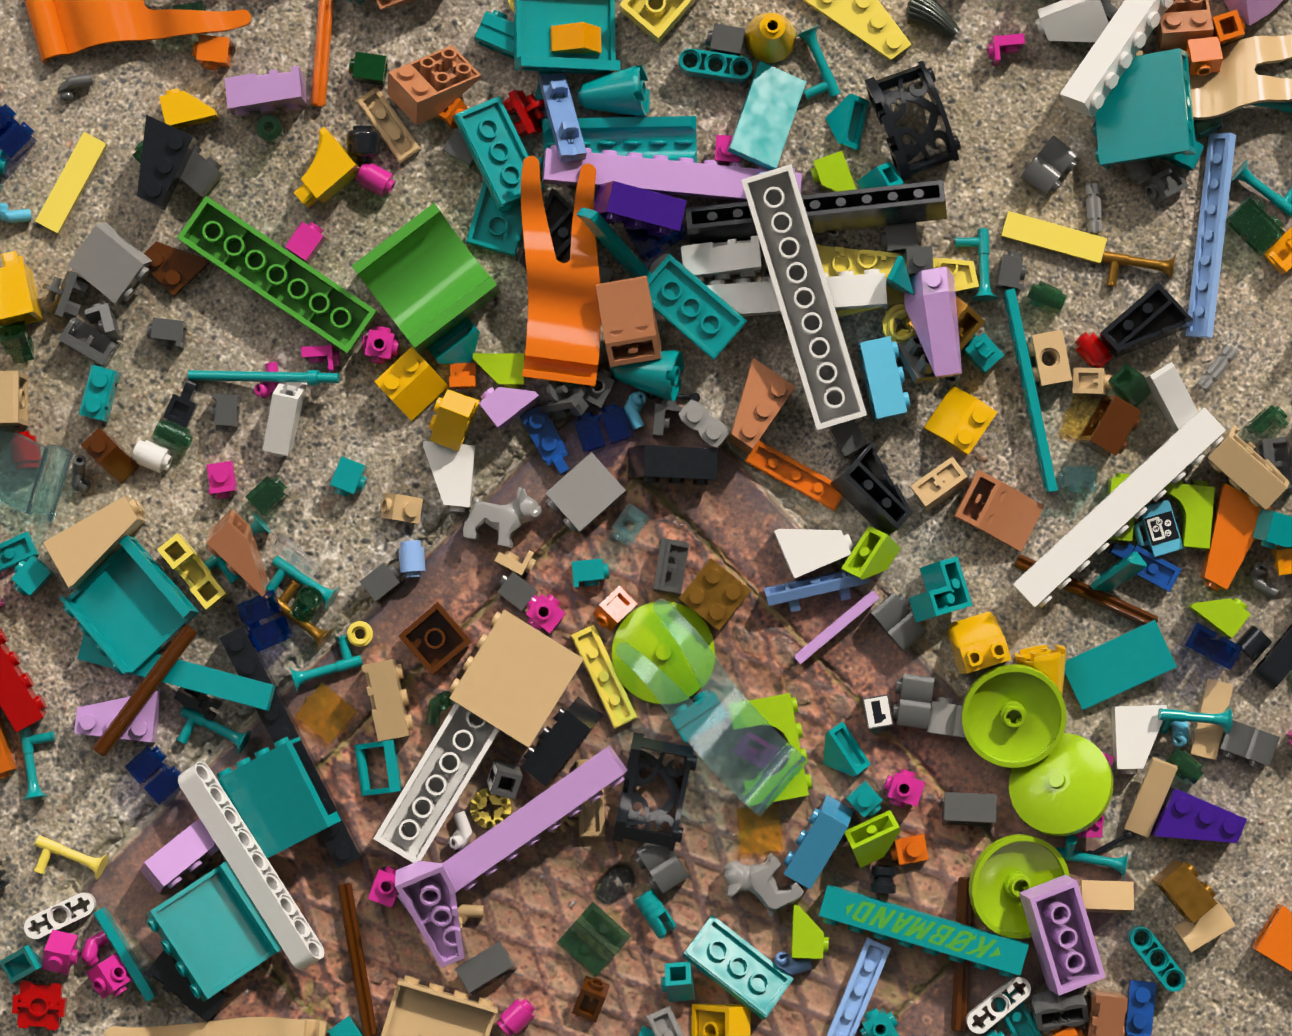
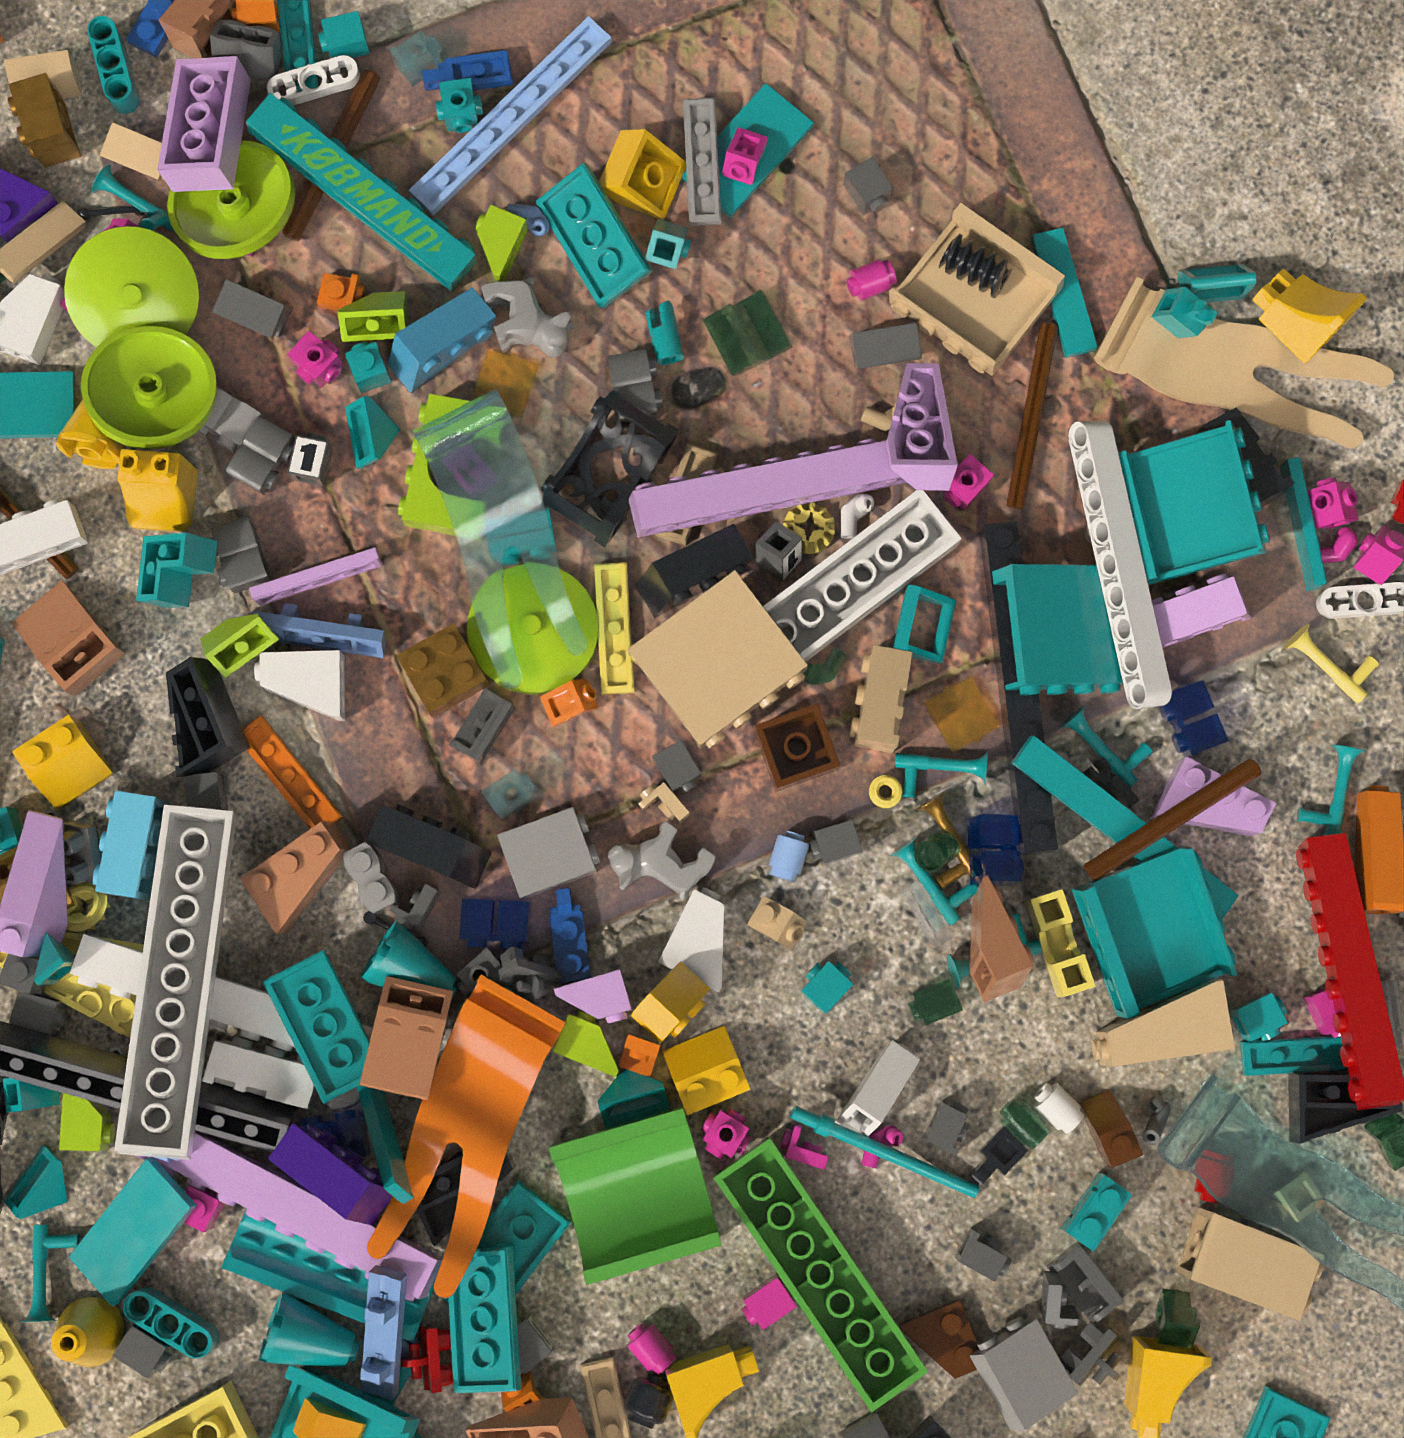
camera: 165 degrees left, 5 degrees down
dark pink bracket [206,461,238,499] -> none
dark pink brick [525,593,567,634] -> none
teal brick [571,558,610,588] -> none
reddish brown bracket [572,976,610,1023] -> none
medium azure arm [624,391,646,431] -> none
black wheel [870,865,897,894] -> none
tan hinge [910,456,968,512] -> none

